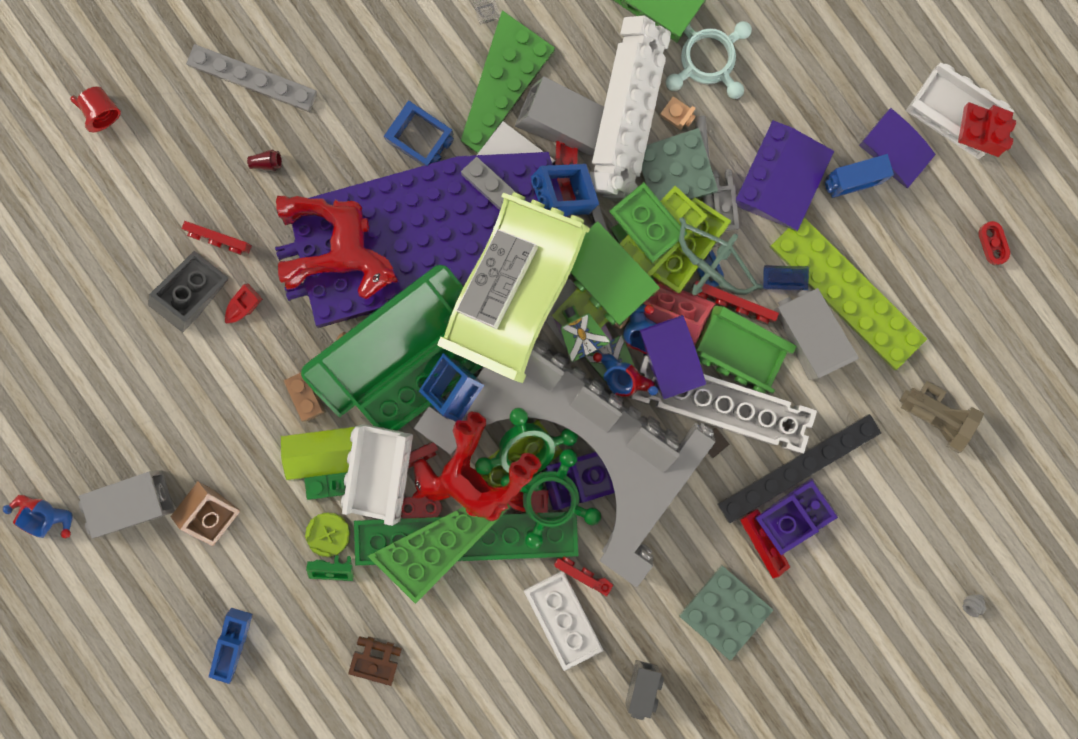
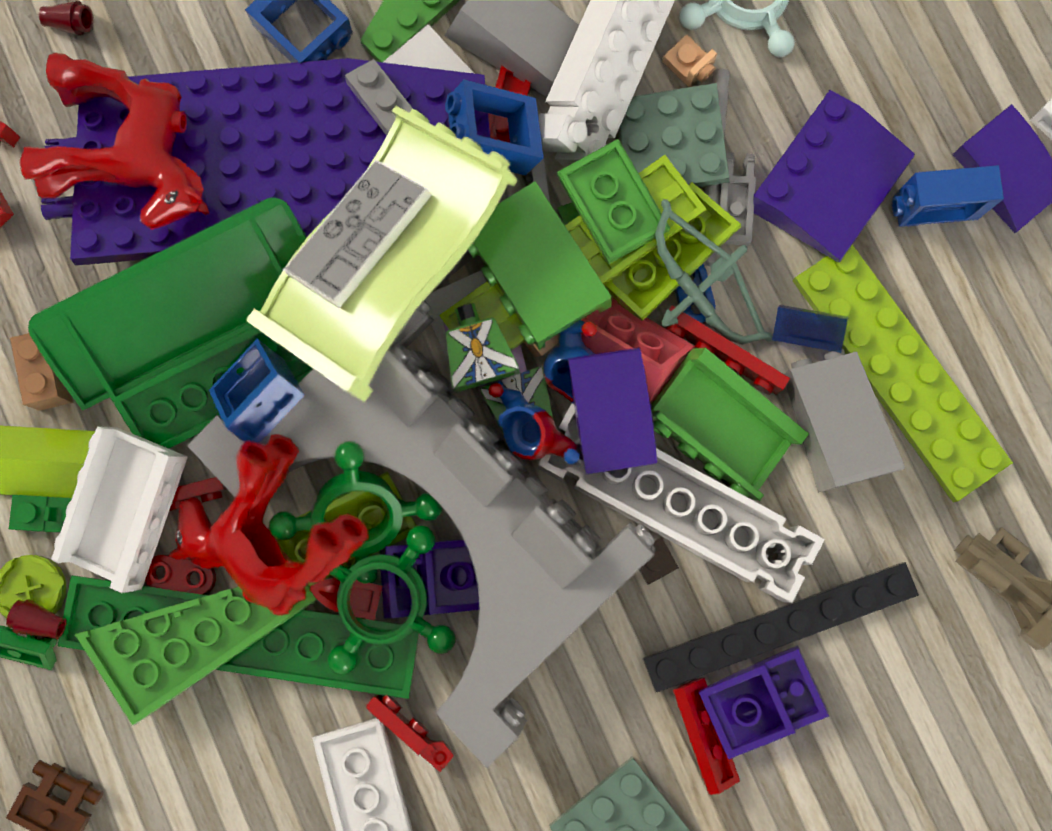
camera: 10 degrees right, 5 degrees down
none -> dark red cone [6,599,67,639]

